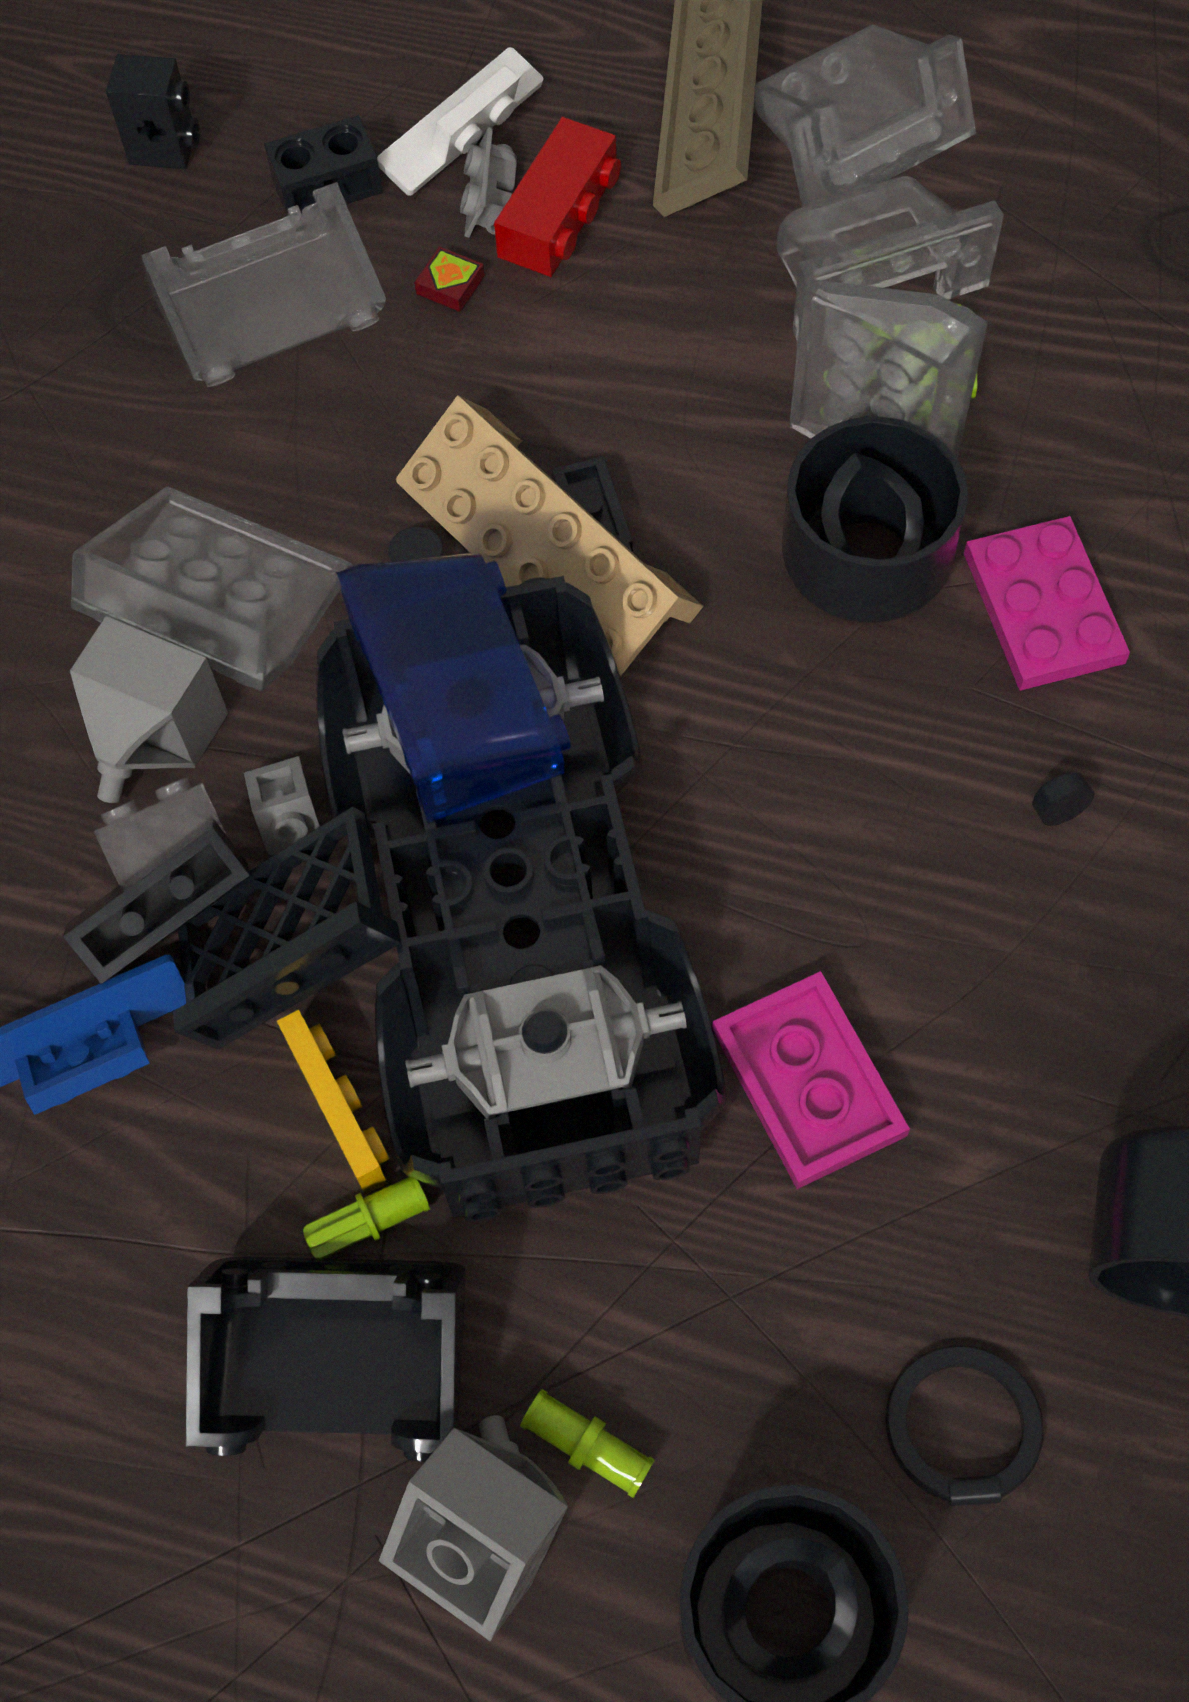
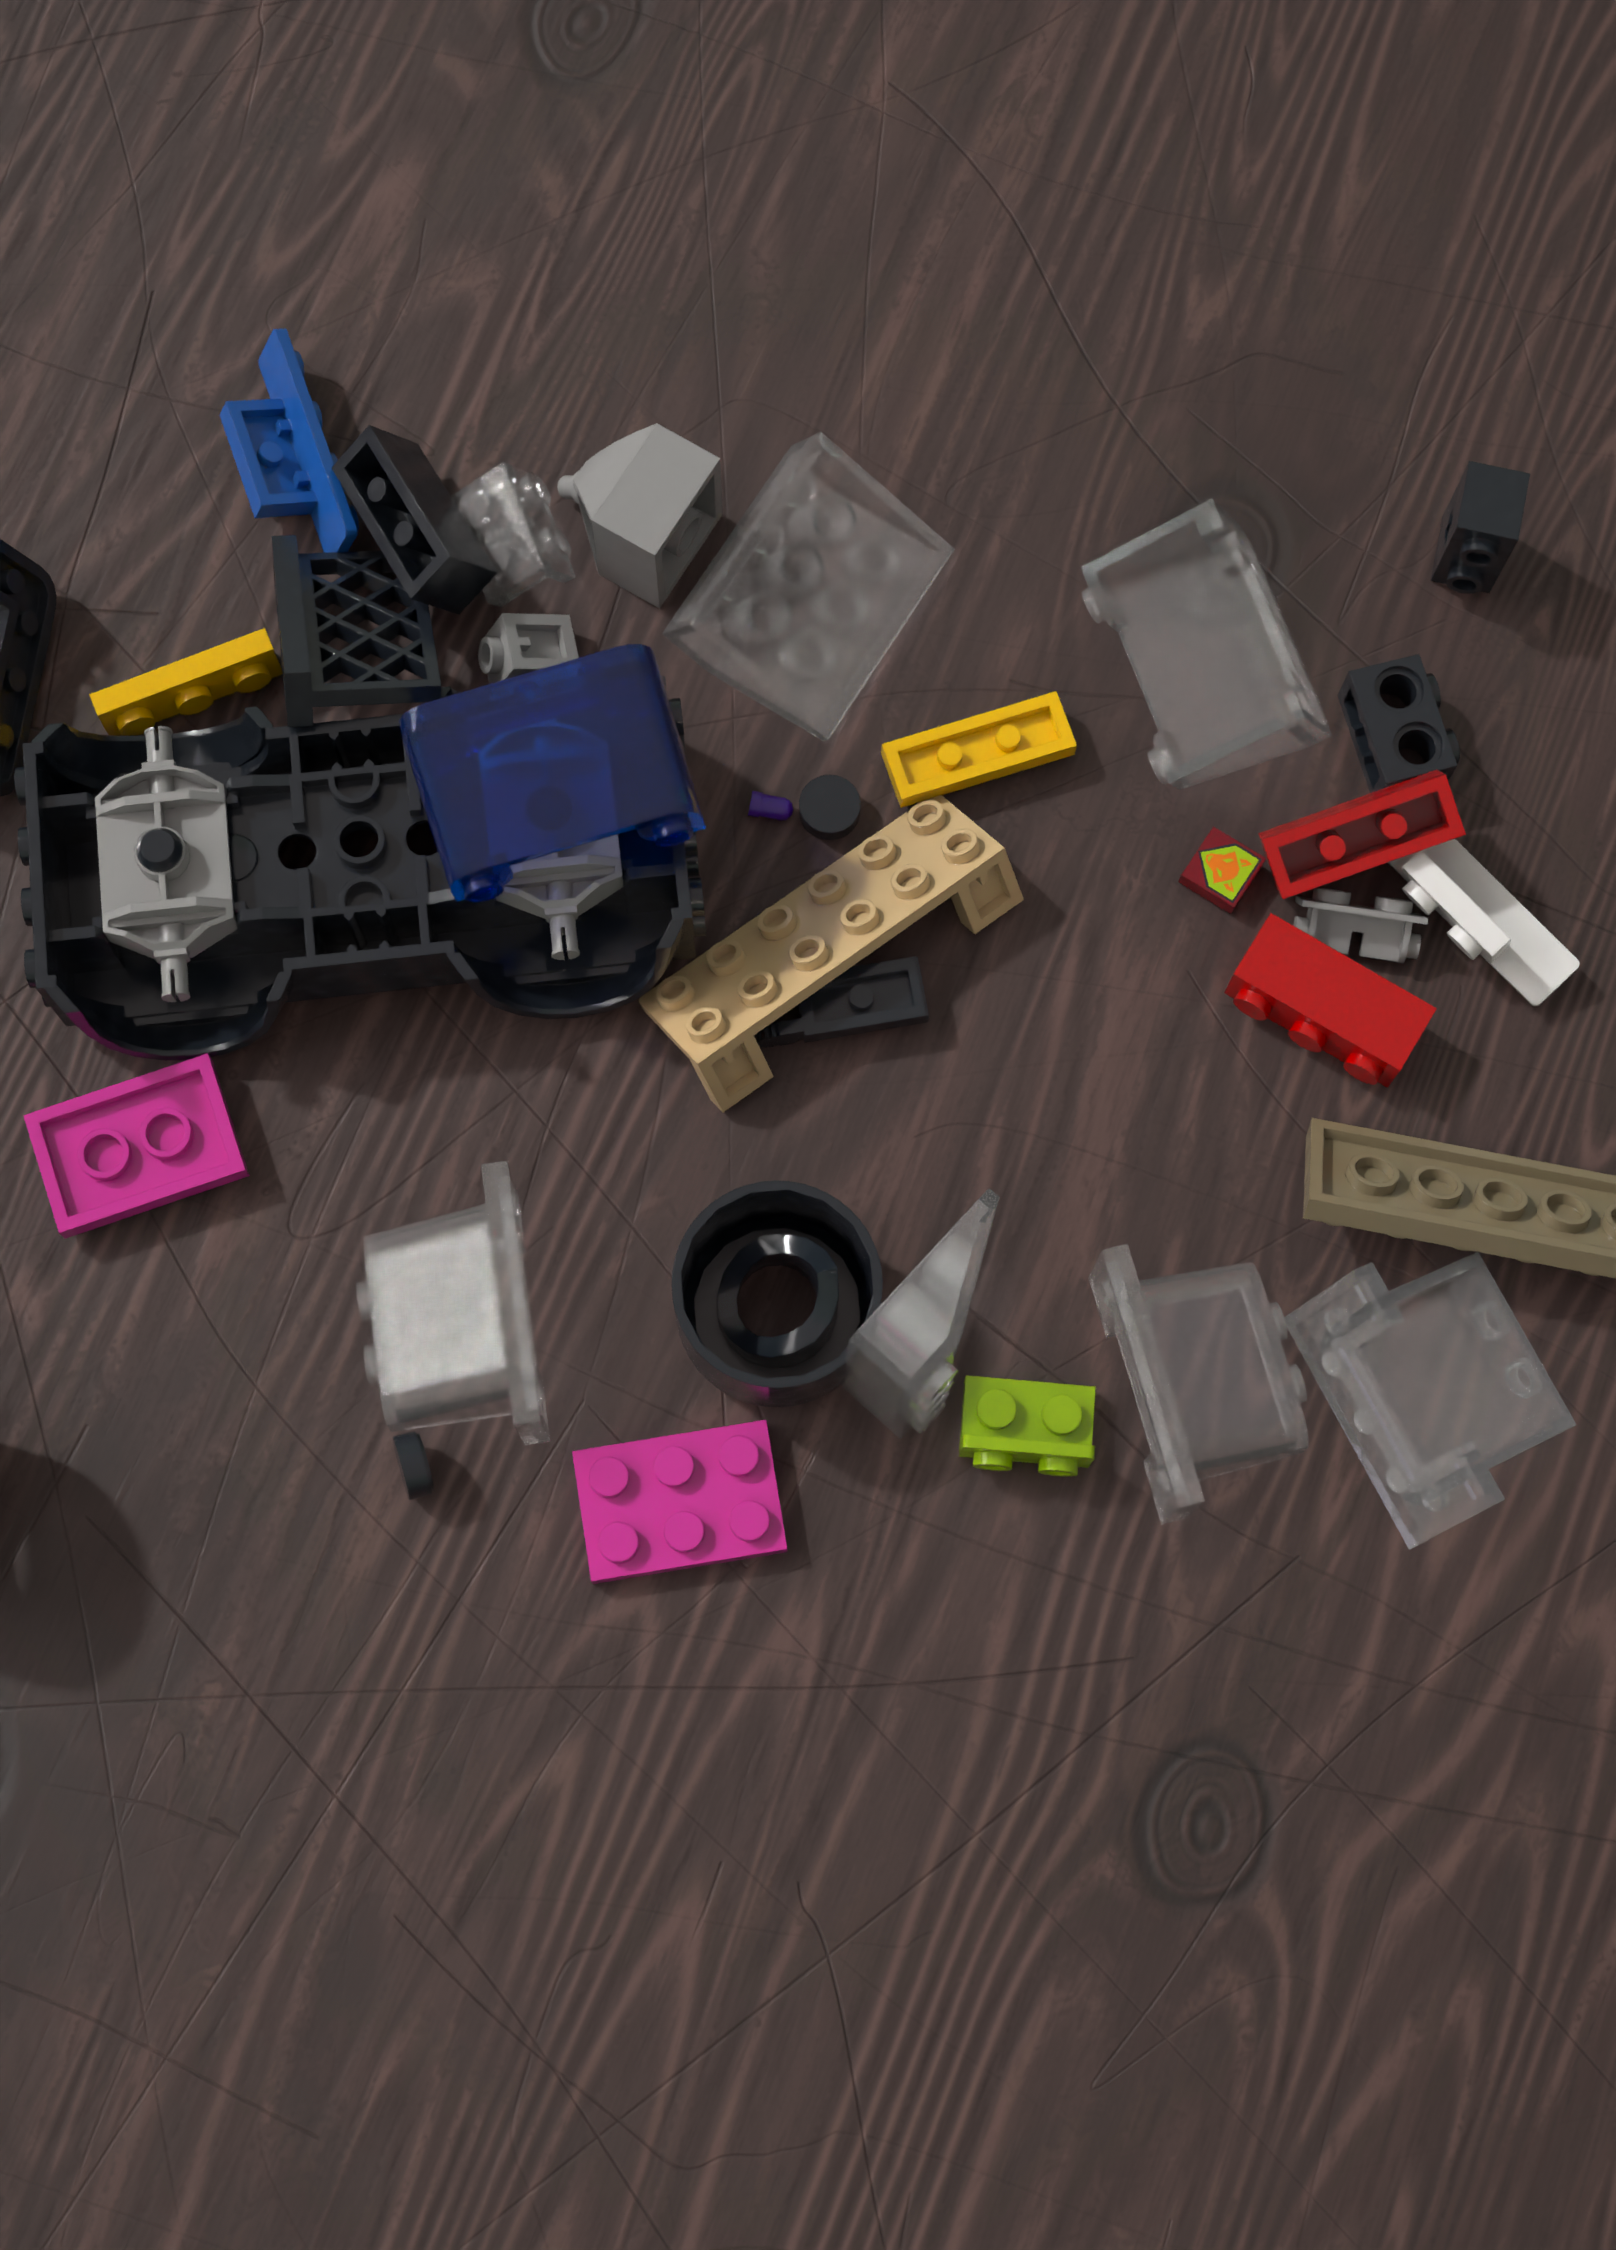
camera: 90 degrees right, 10 degrees up
lime axle [303,1176,430,1259] -> none
none -> clear windscreen [357,1161,551,1445]
none -> yellow plate [881,691,1077,808]
none -> red brick [1258,769,1466,899]

